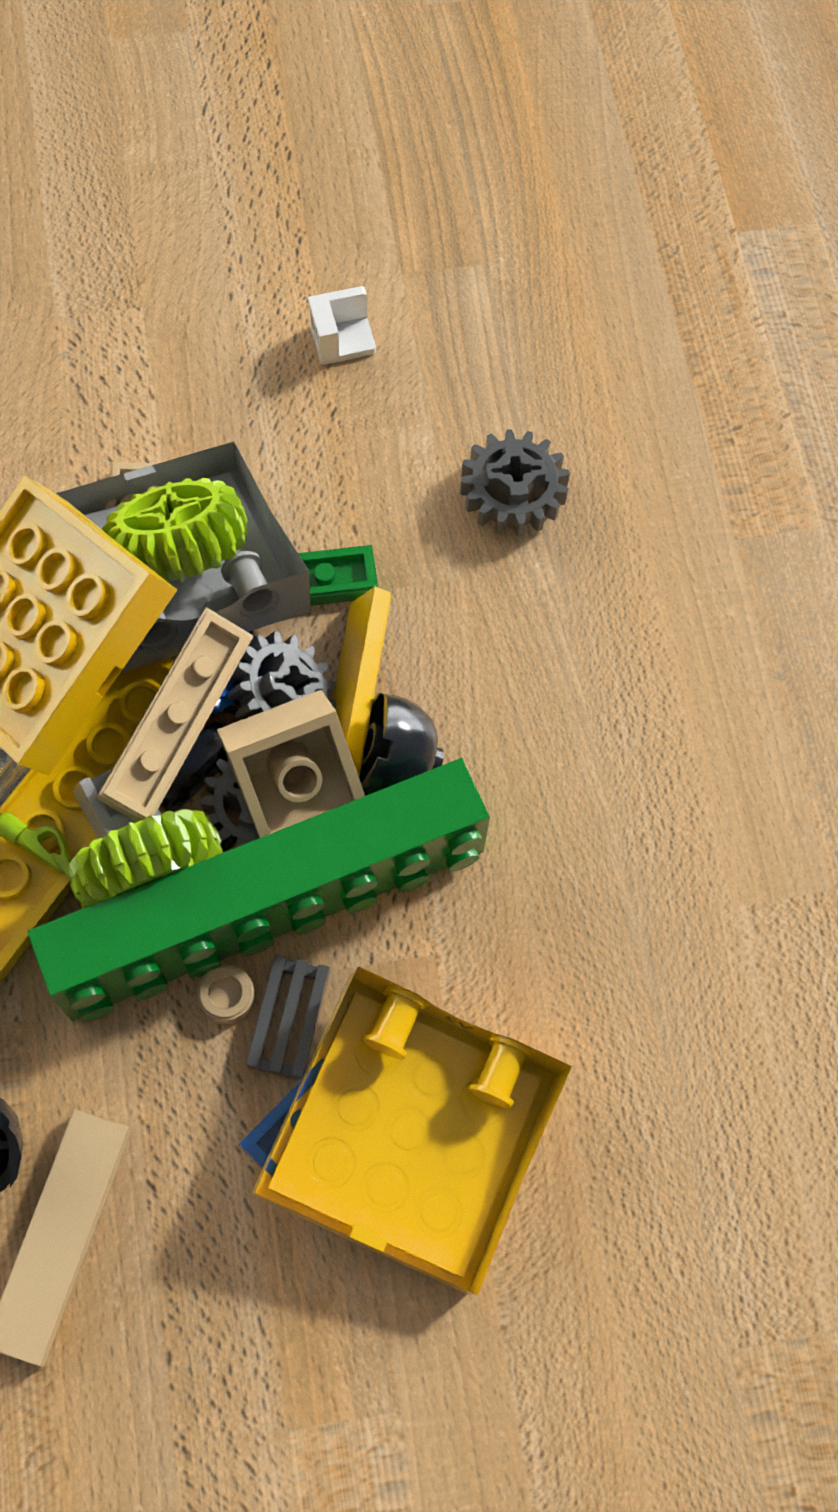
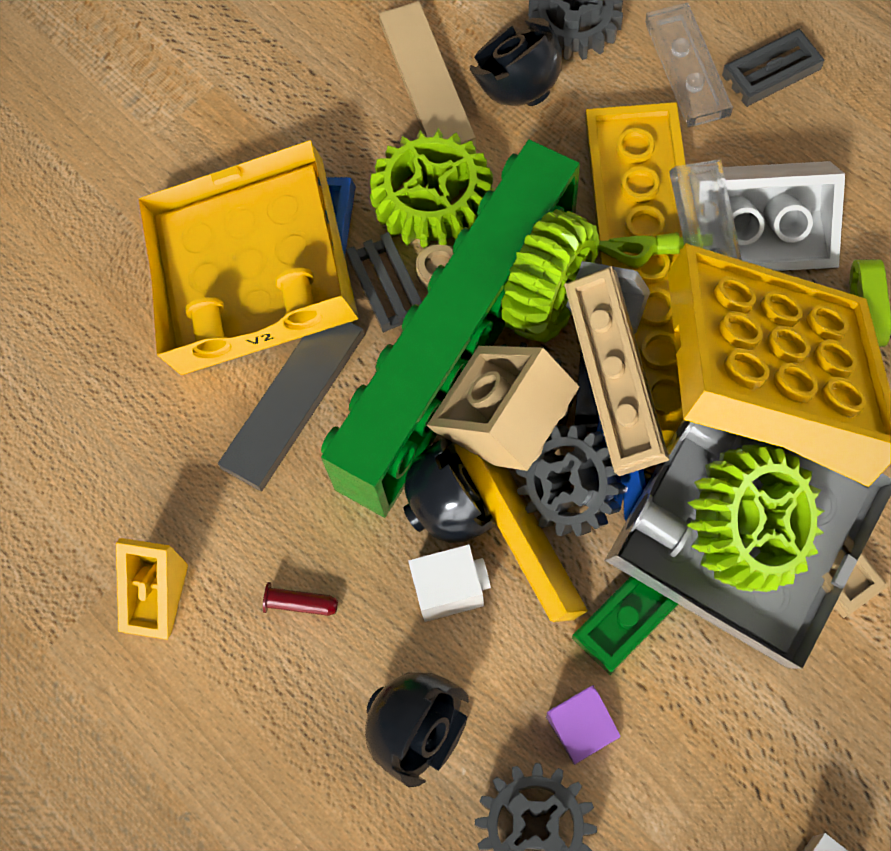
camera: 155 degrees right, 0 degrees up
none -> yellow slope [116,538,188,640]
none -> dark grey tile [217,322,365,492]
none -> dark red piece [263,582,338,616]
none -> black cylinder [365,672,469,788]
none -> lime gear [370,128,494,249]
none -> white brick [408,544,491,622]
none -> medium lavender slope [546,685,621,765]

